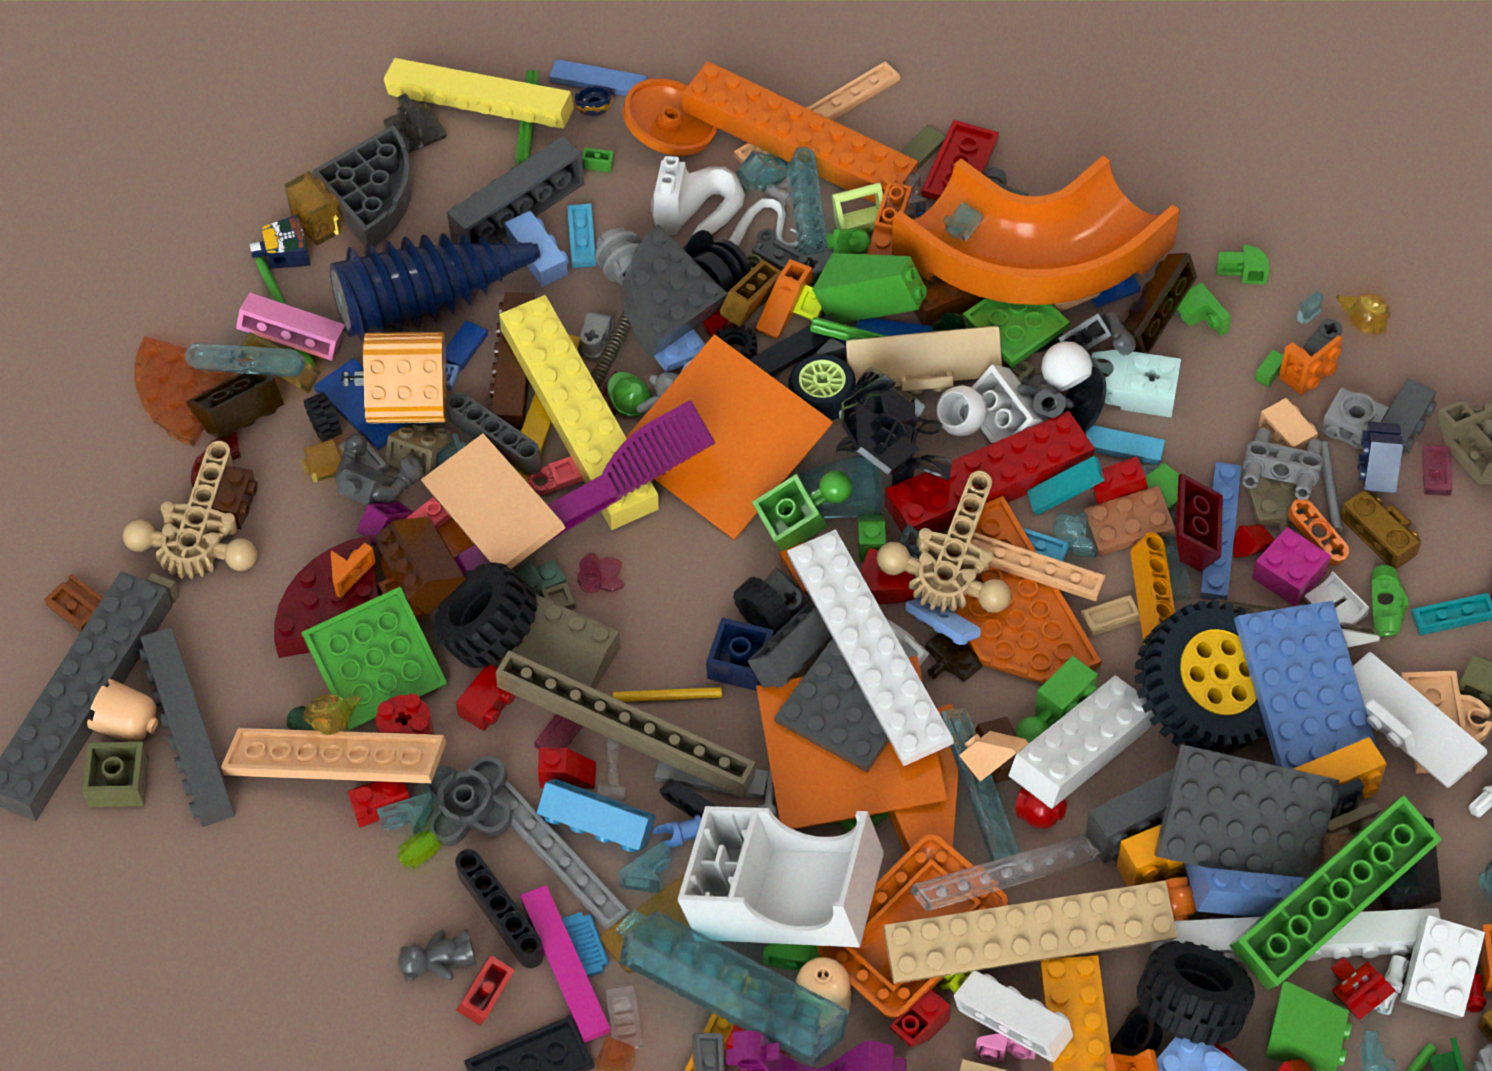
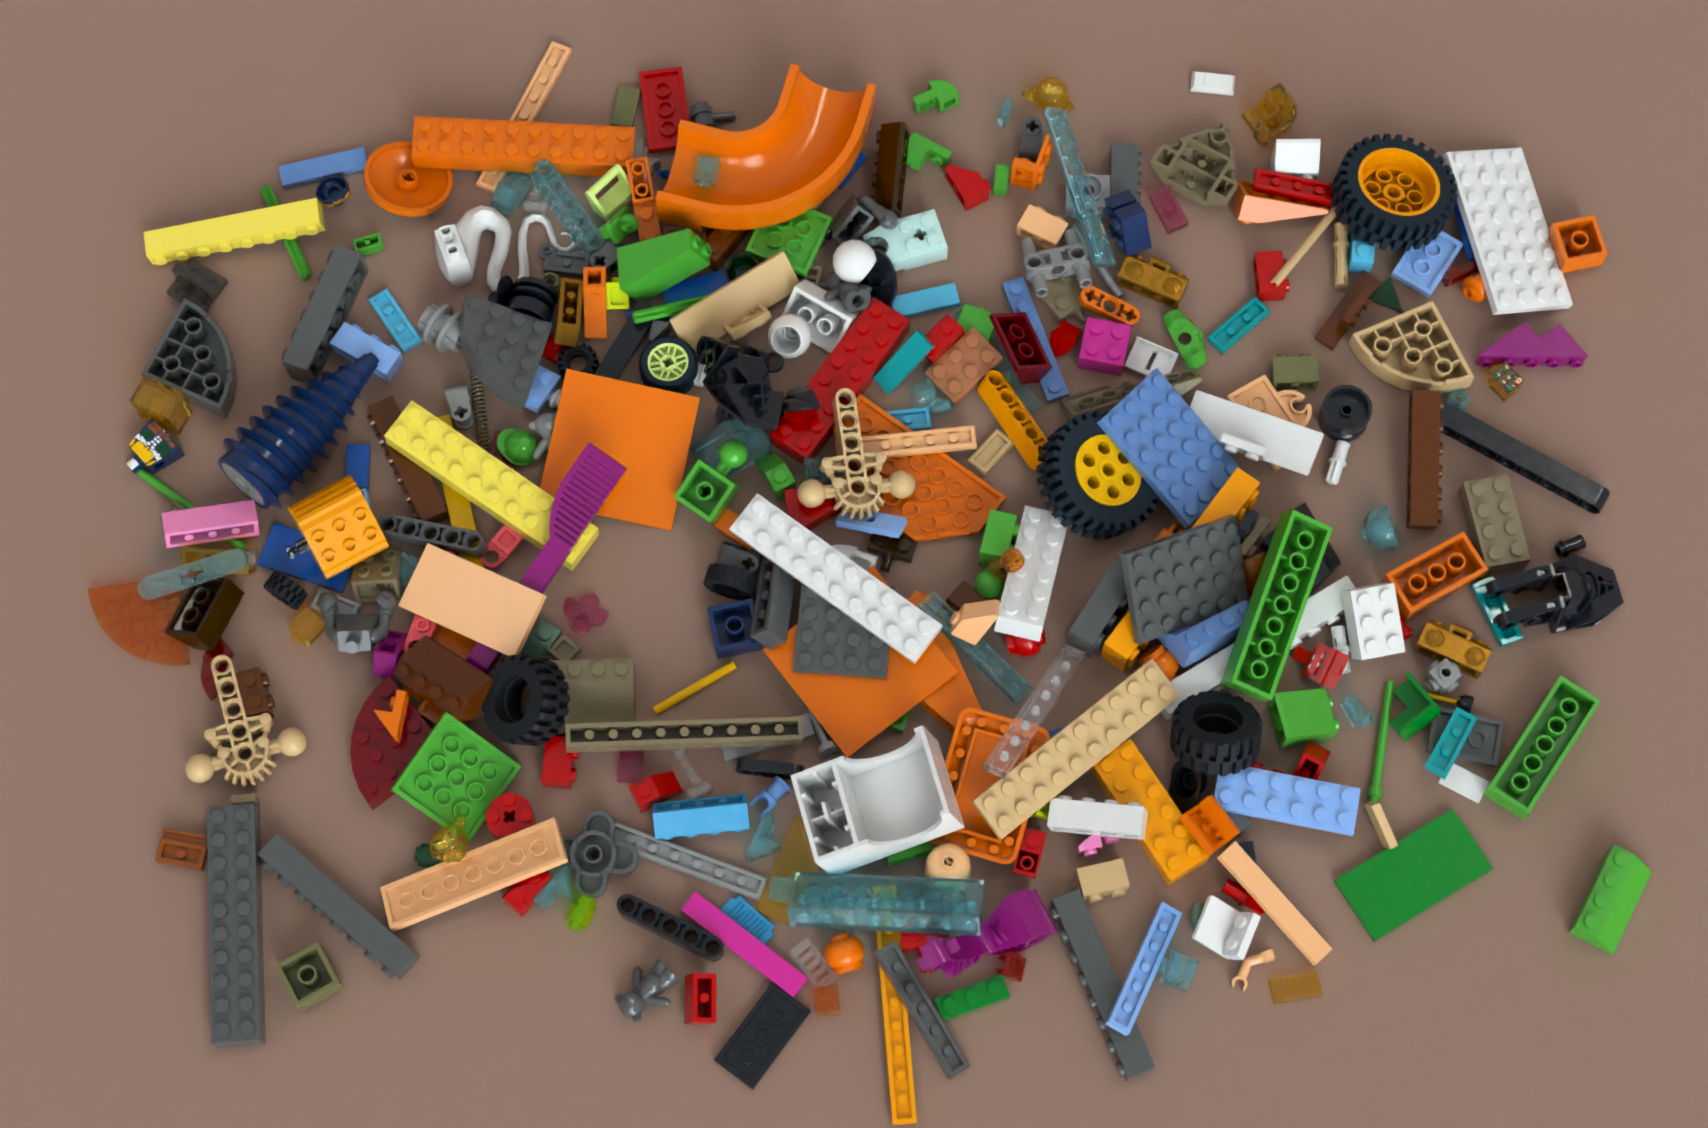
camera: 30 degrees left, 15 degrees up
light nougat cylinder [87,679,159,742] -> none
none -> orange piece [824,932,864,975]
none -> red slope [944,165,991,211]
none -> clear orange plate [987,548,1025,583]
none -> clear light blue plate [1043,107,1116,268]

